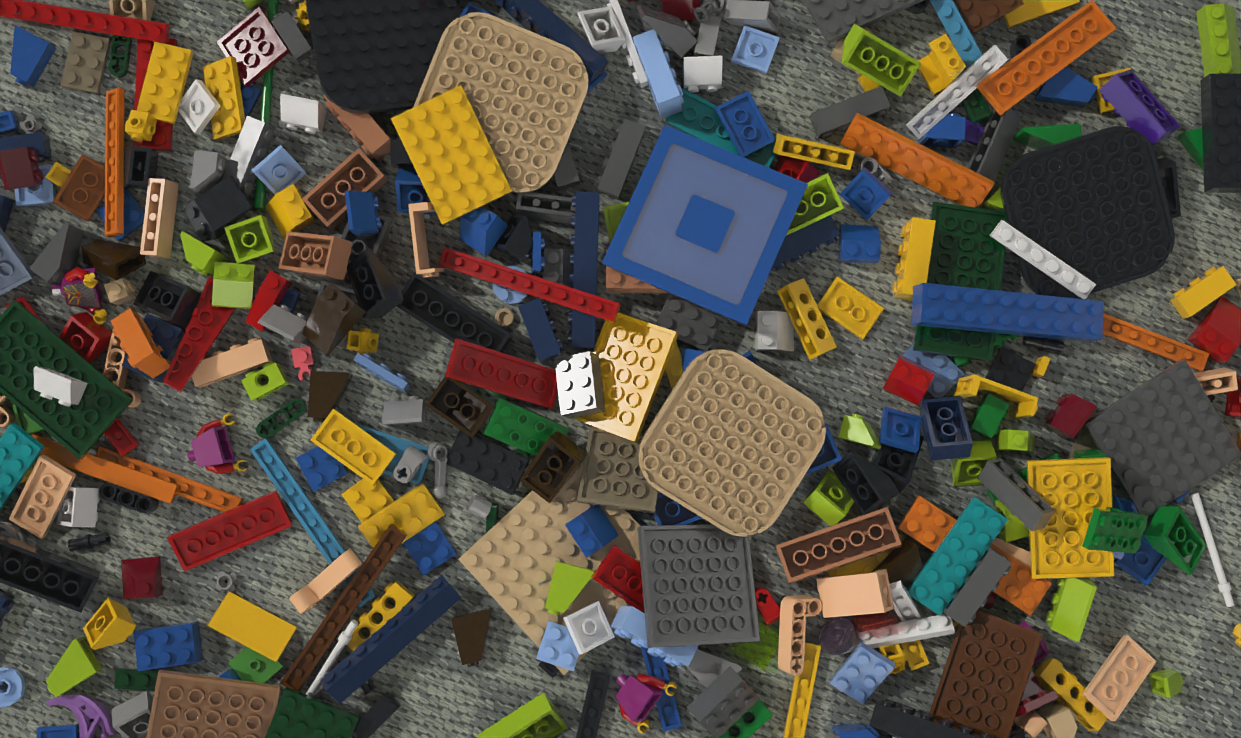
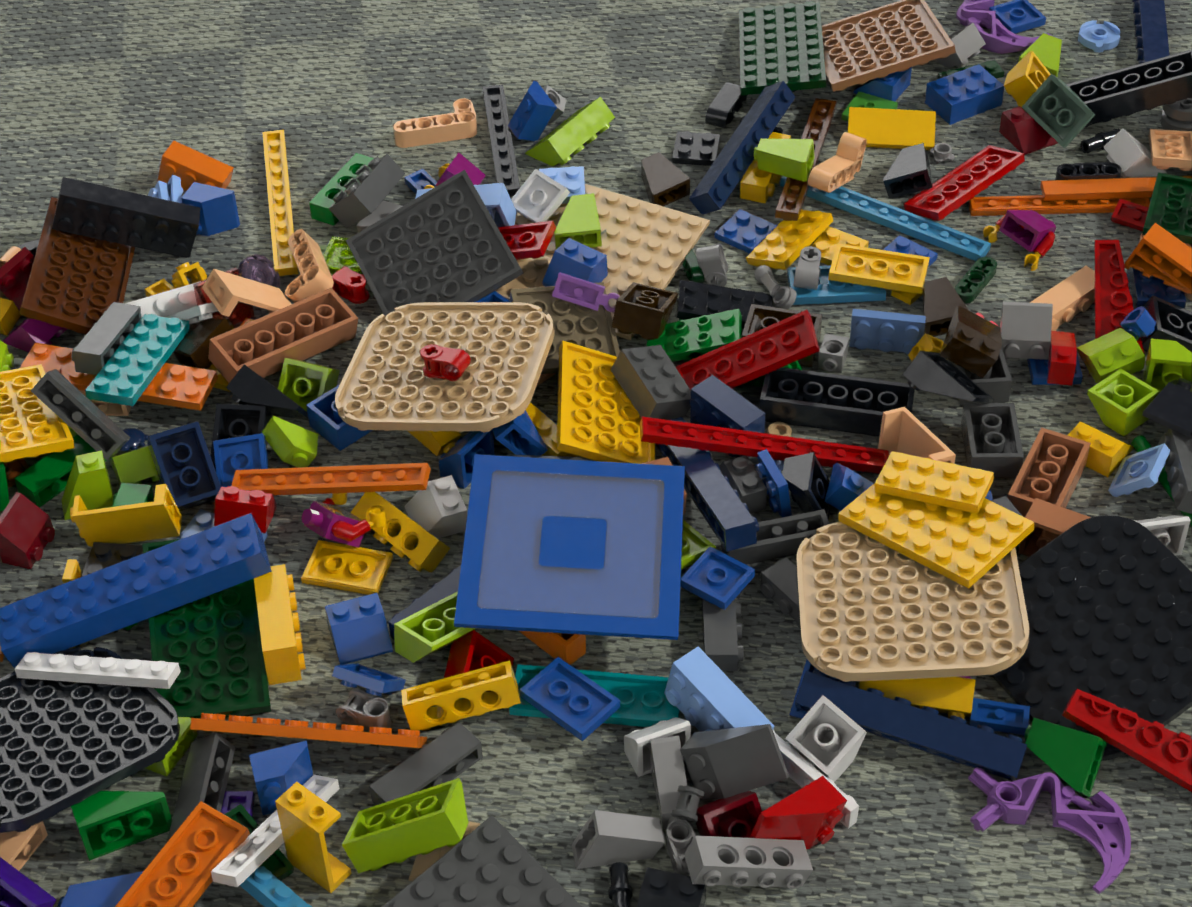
camera: 160 degrees right, 40 degrees down
lime brick [241,361,290,402] -> none
nougat brick [278,231,353,280] -> none
white bar [306,620,358,697] -> none
blue slope [345,191,382,237] -> none
light grey slope [382,396,427,426] -> none
light blue plate [731,25,779,74] -> none
medium blue plate [829,642,895,705] -> none
none -> dark blue piece [120,428,148,451]
none -> orange plate [231,463,431,495]
none -> torso [301,493,386,548]
none -> red piece [420,344,471,381]
none -> medium lavender plate [552,272,620,312]
none -> plate [672,131,720,166]
none -> blue plate [680,546,755,610]
none -> lime slope [754,138,815,181]
none -> light grey brick [818,333,849,373]
none -> yellow plate [875,451,994,514]
none -> black slope [883,143,933,199]
none -> sand green slope [1022,74,1095,148]
none -> blue plate [1120,306,1156,341]

